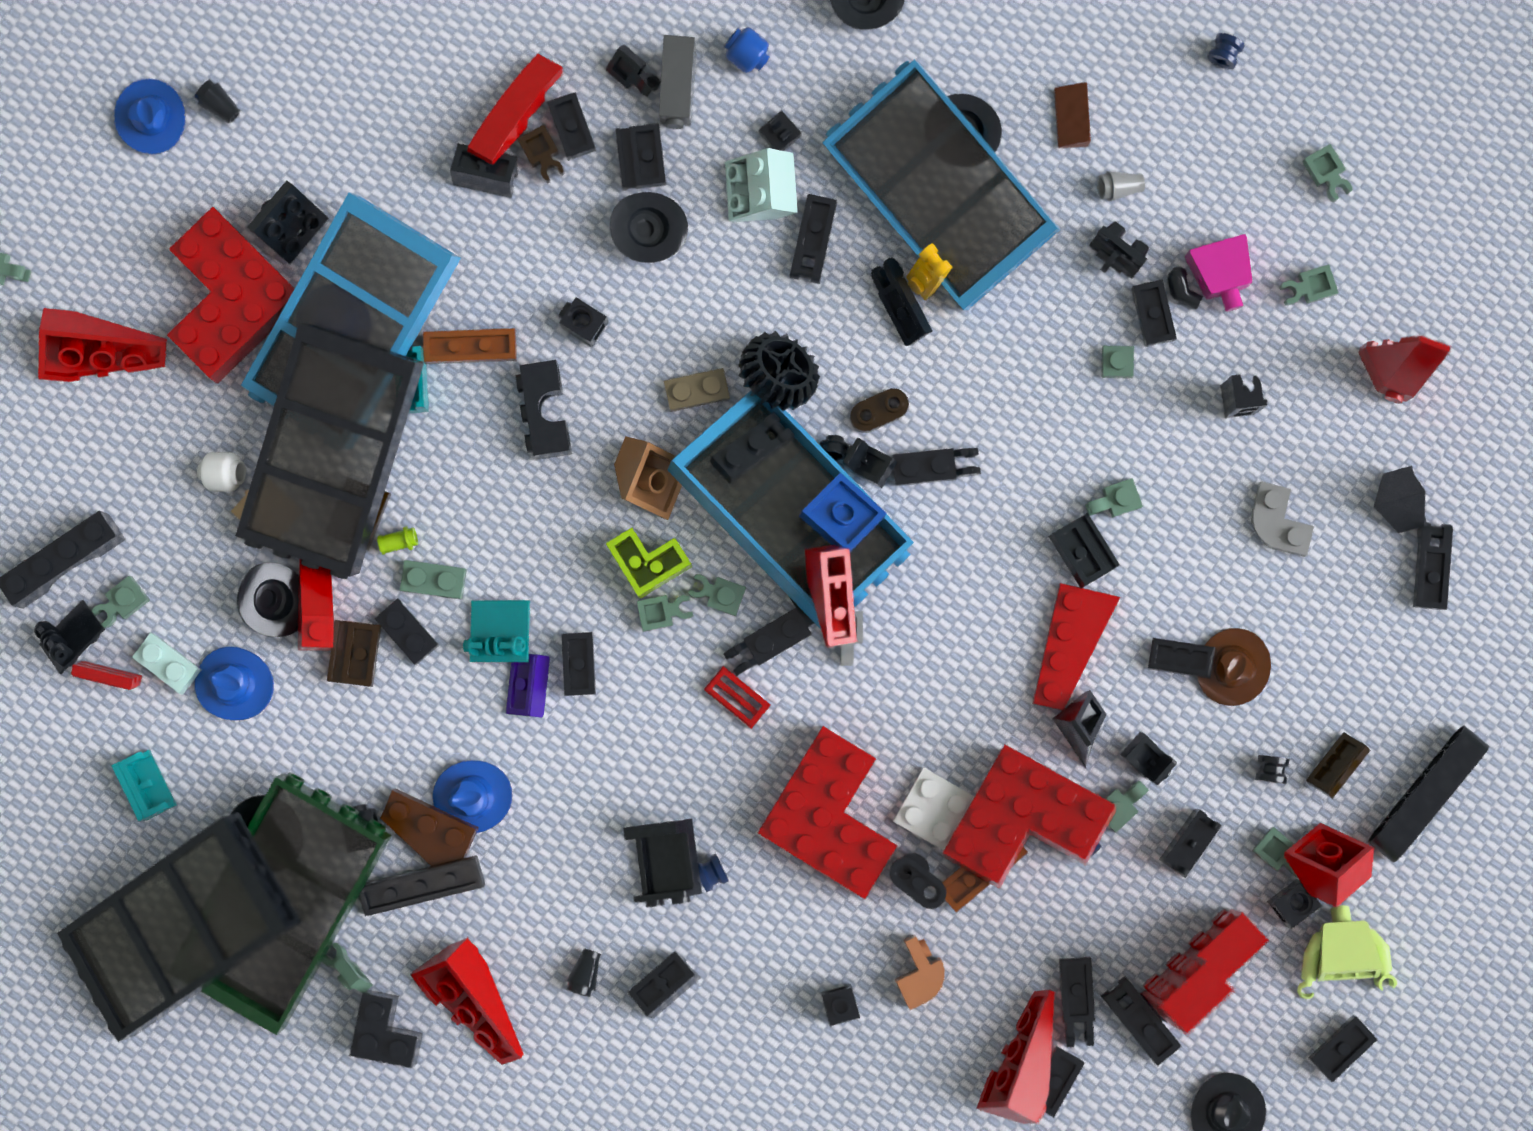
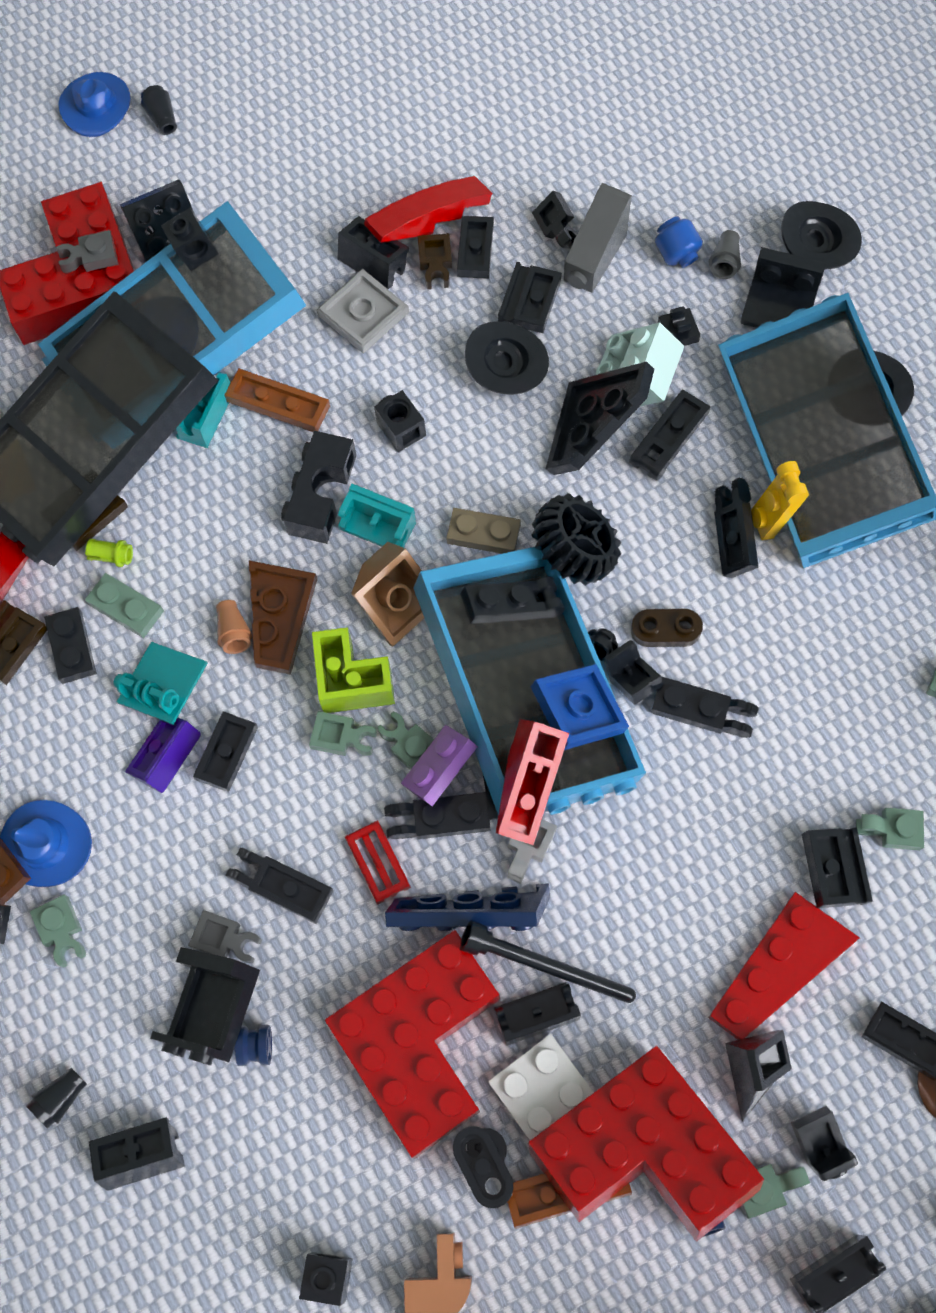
camera: 25 degrees right, 15 degrees down
none -> sand green plate [30,894,86,968]
none -> dark grey plate [56,230,119,273]
none -> black brick [161,208,219,271]
none -> dark grey plate [188,910,262,963]
none -> nougat cone [216,600,252,654]
none -> black hinge [225,847,334,924]
none -> reddish brown wing [249,560,317,675]
none -> light grey plate [317,269,409,354]
none -> teal hinge [338,483,416,548]
none -> dark blue wing [385,883,550,931]
none -> medium lavender bracket [401,725,478,806]
none -> black piece [460,920,636,1003]
none -> black hinge [494,982,581,1046]
none -> black plate [545,361,655,475]
none -> dark grey cone [709,230,741,279]
none -> black bracket [740,247,826,339]

